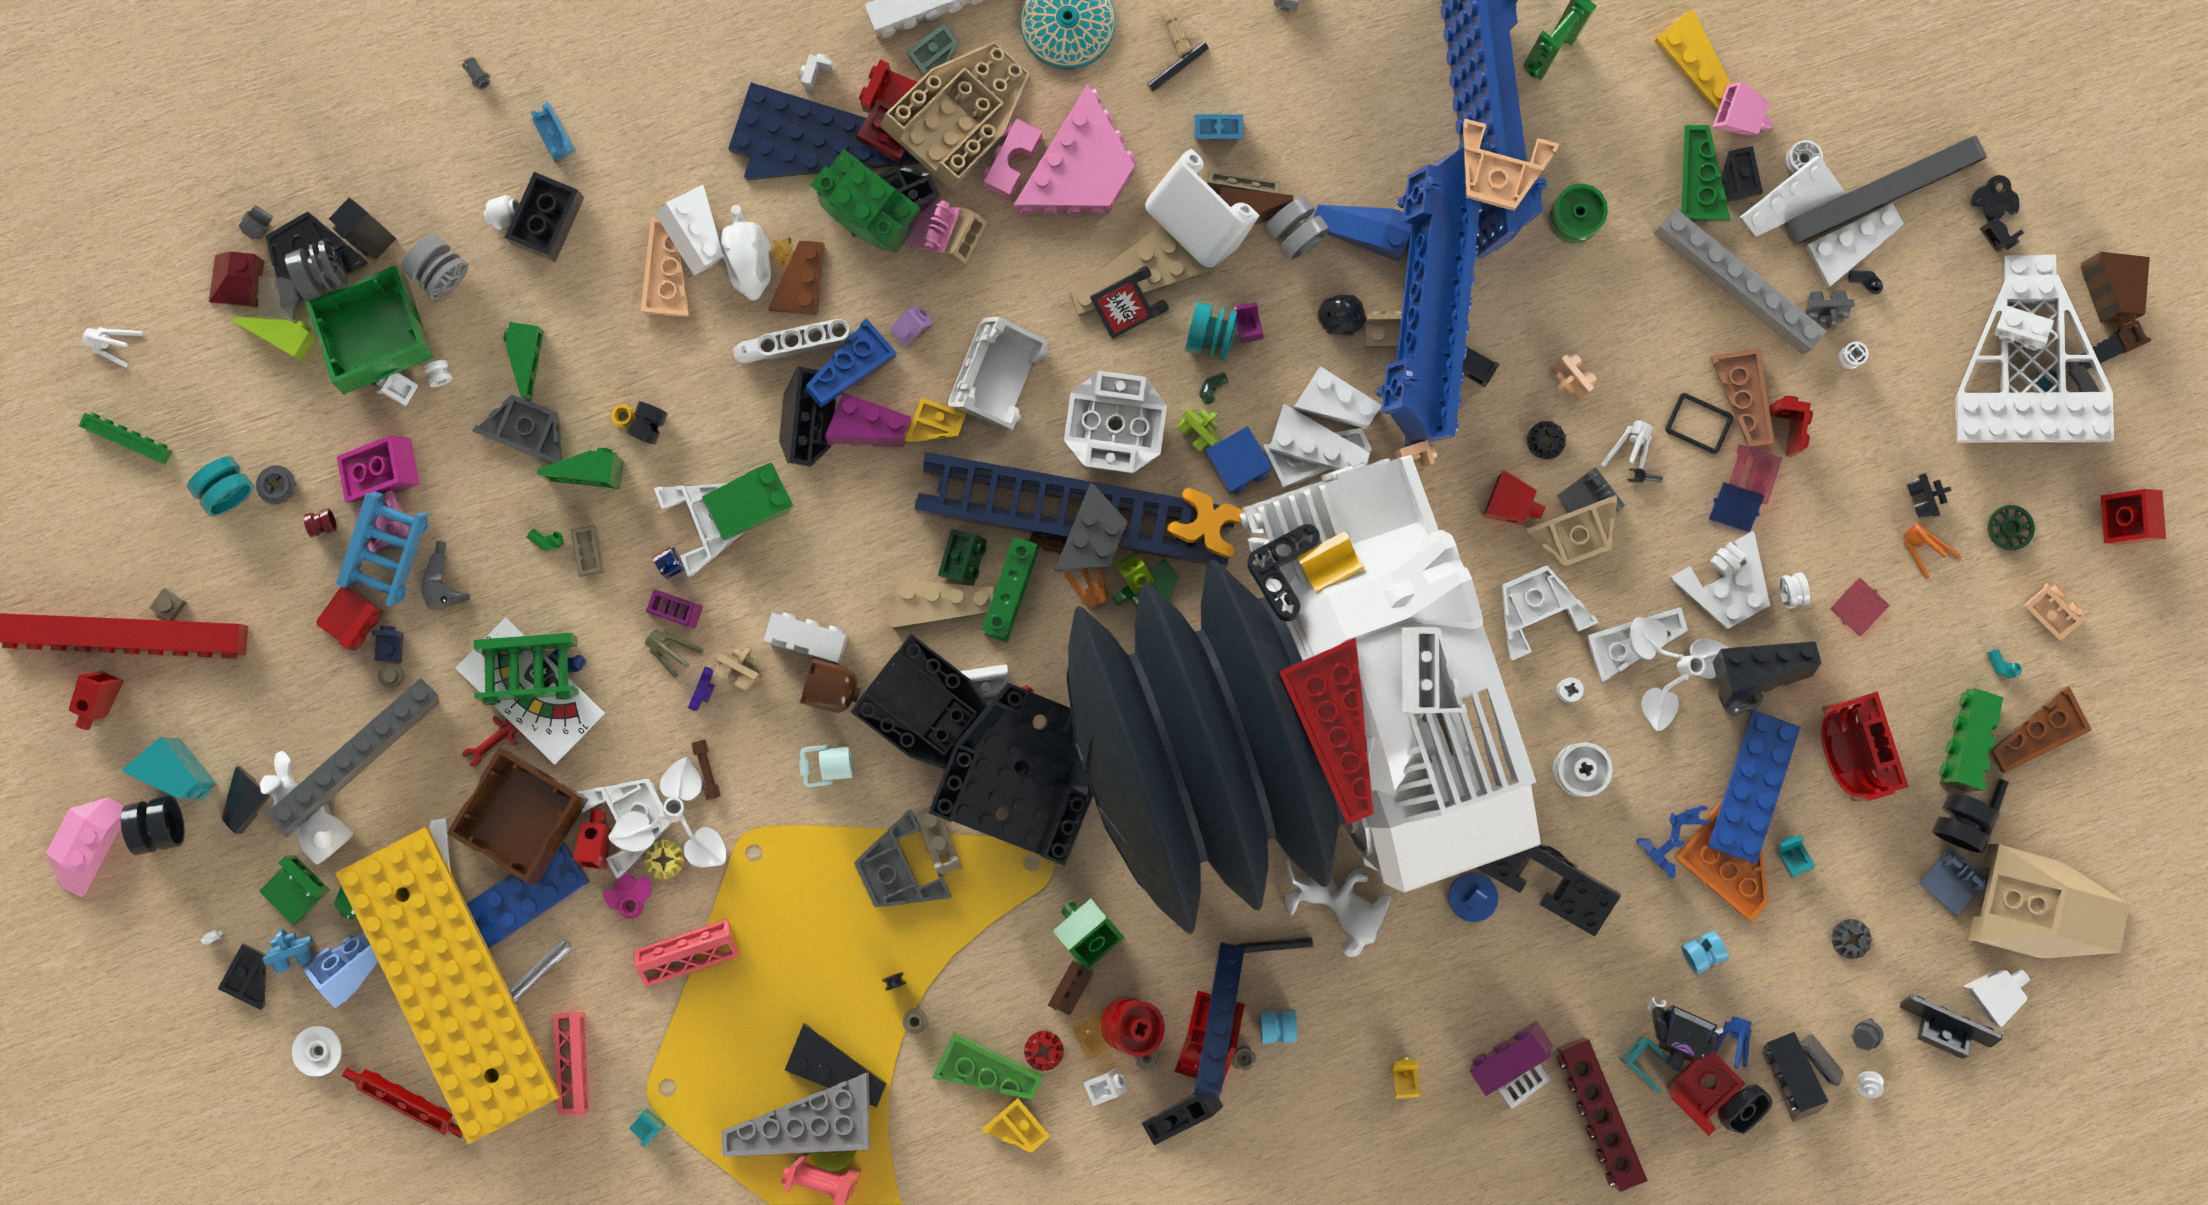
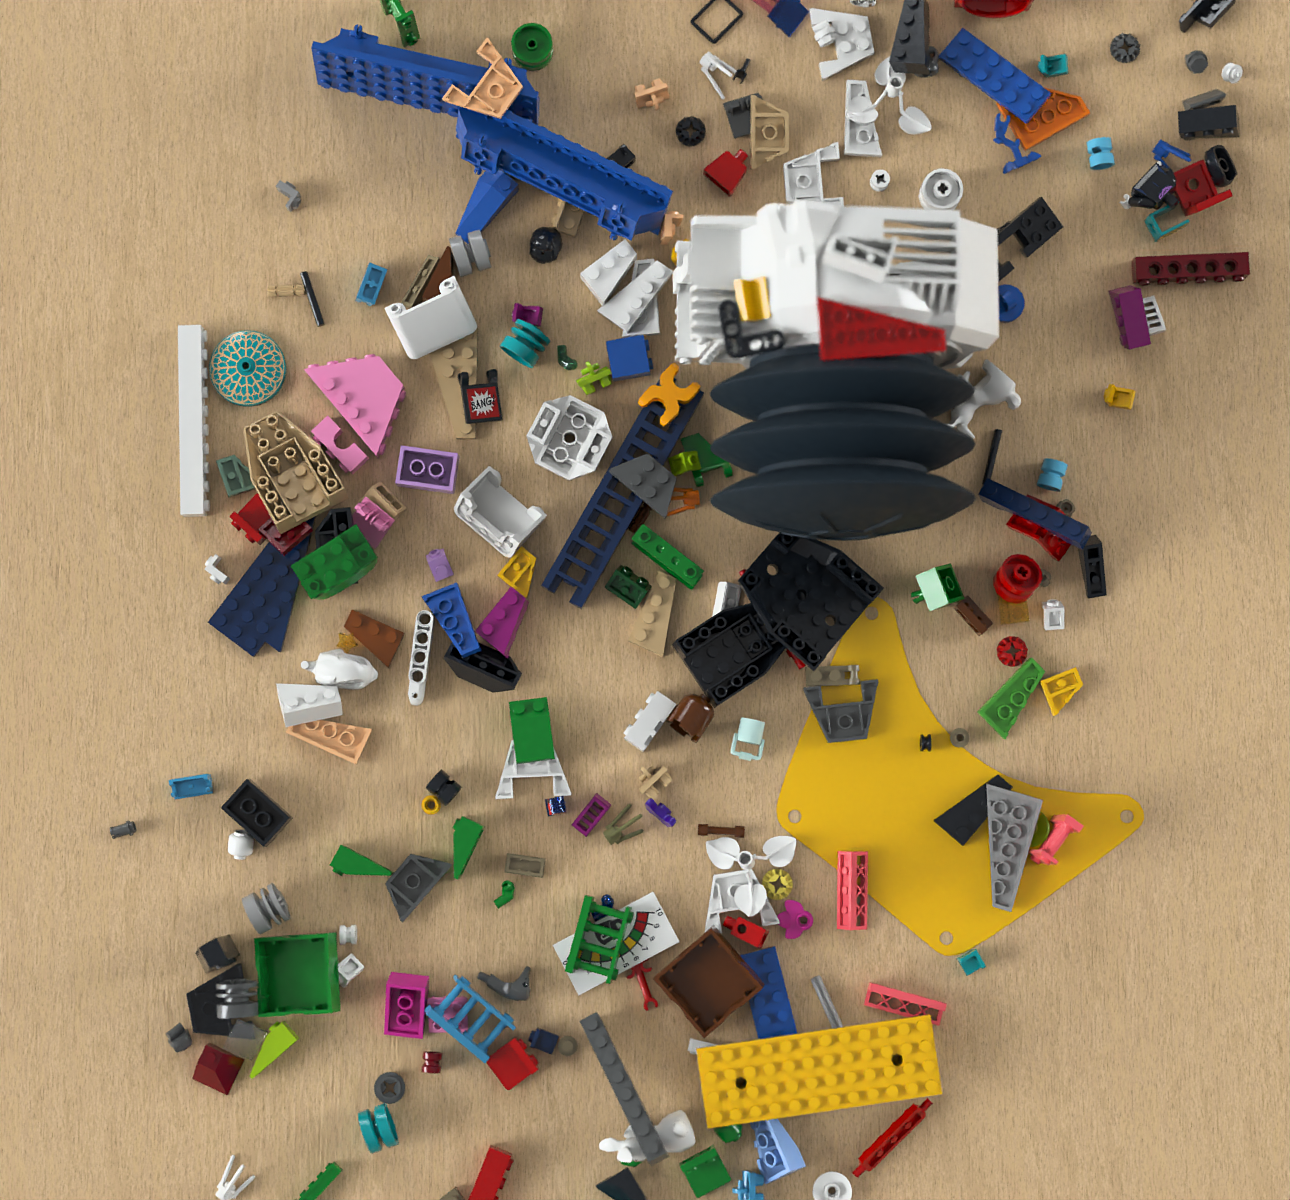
camera: 75 degrees left, 0 degrees up
none -> lavender brick [395,445,460,494]

